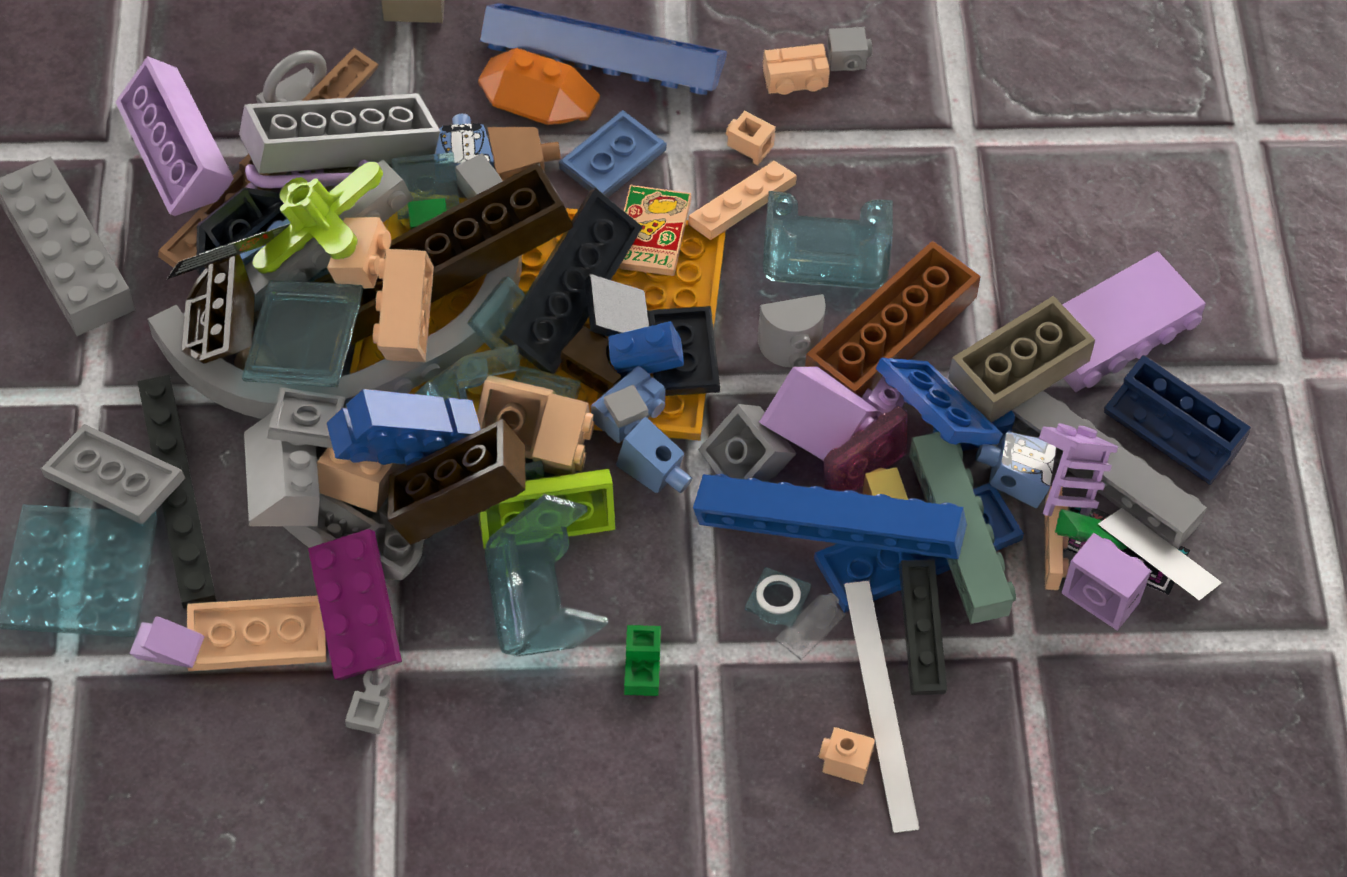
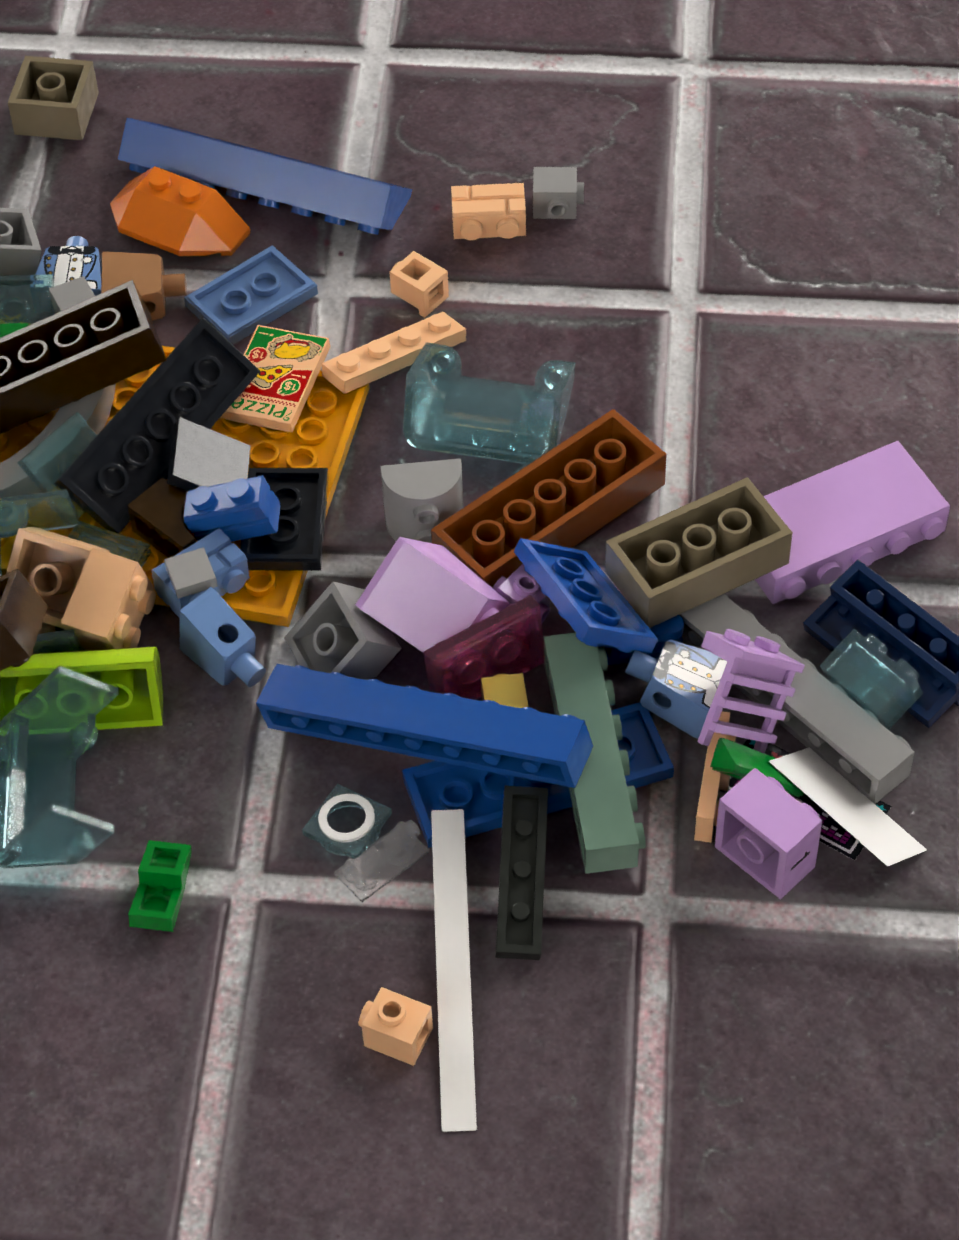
camera: 10 degrees right, 5 degrees down
none -> clear light blue brick [820,629,923,730]

